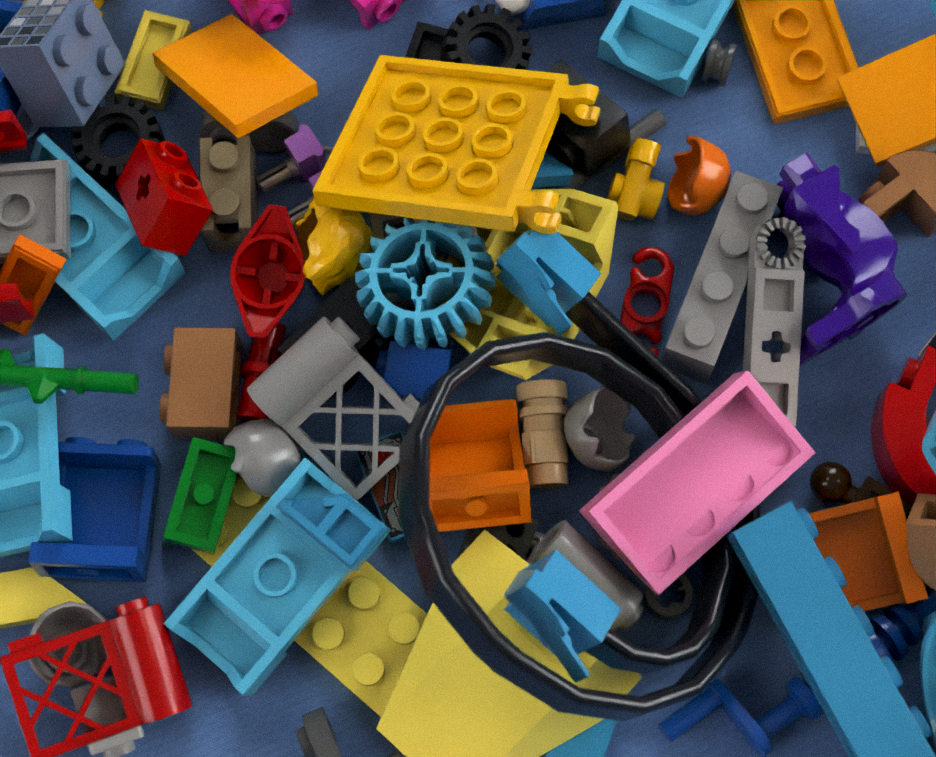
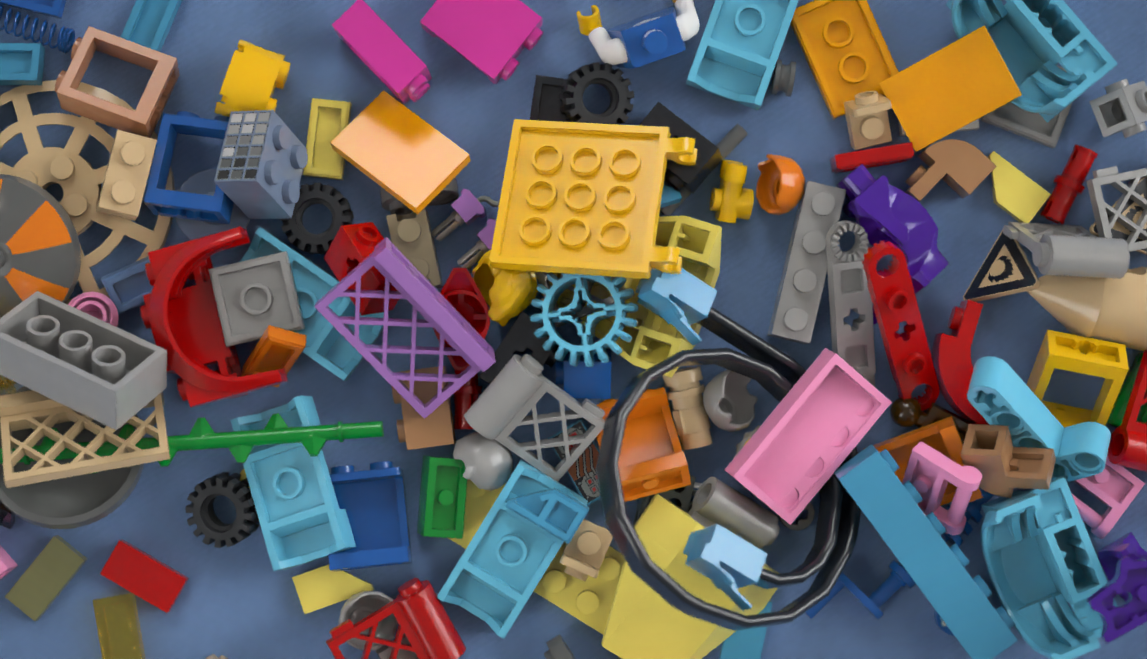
camera: 15 degrees left, 15 degrees up
red piece [620,247,674,357] -> none
none -> medium lavender fence [314,237,496,419]
none -> tan bracket [560,519,613,581]
none -> red tile [830,142,914,174]
none -> tan bracket [843,91,892,150]
none -> red piece [862,241,940,411]
none -> bright pink plate [902,441,982,535]

